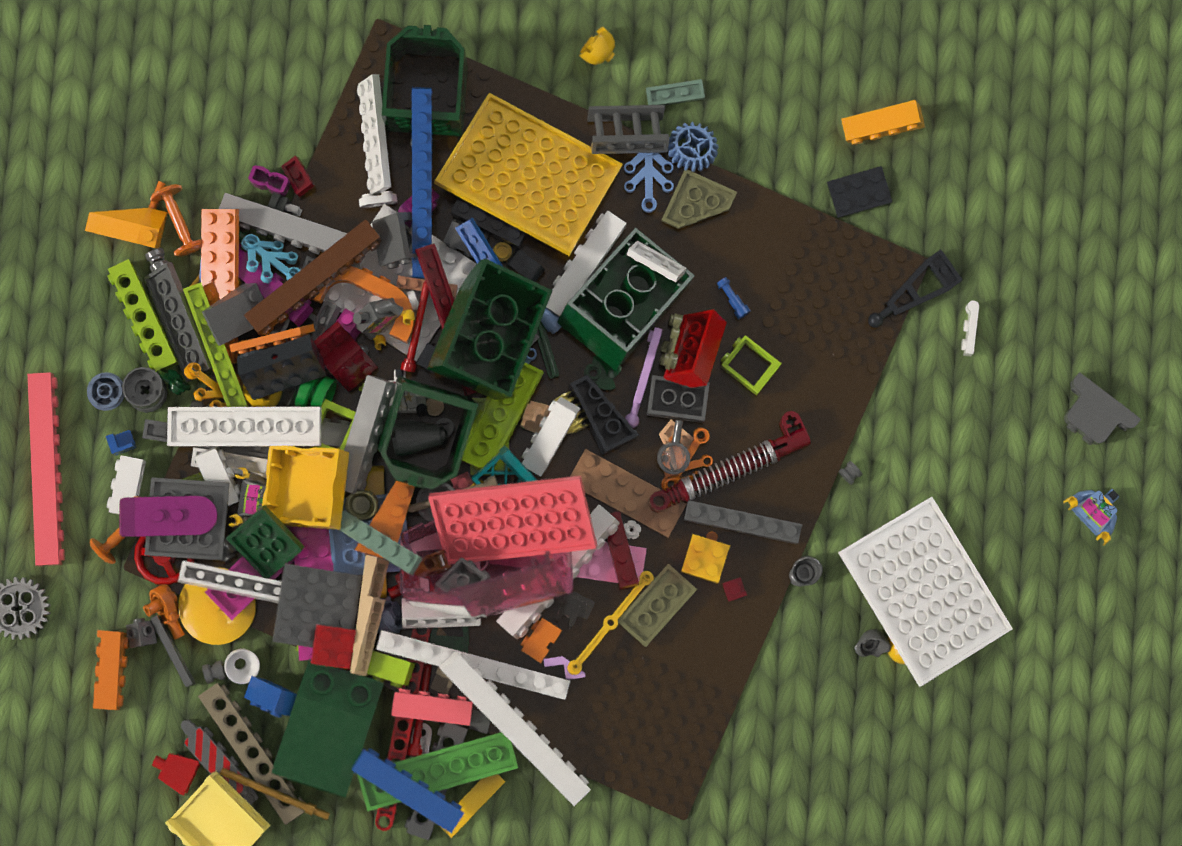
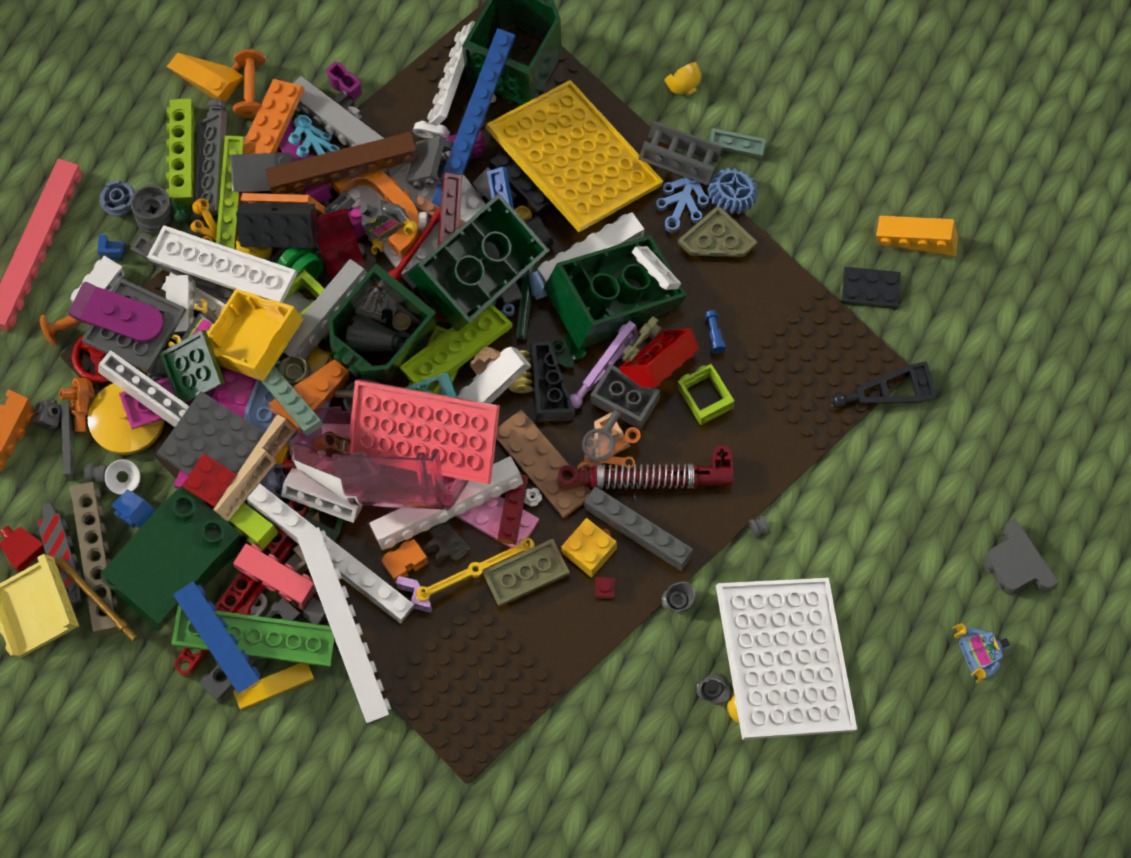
camera: 25 degrees right, 15 degrees down
dark red plate [281,155,315,197] -> none
white plate [961,301,979,356] -> none

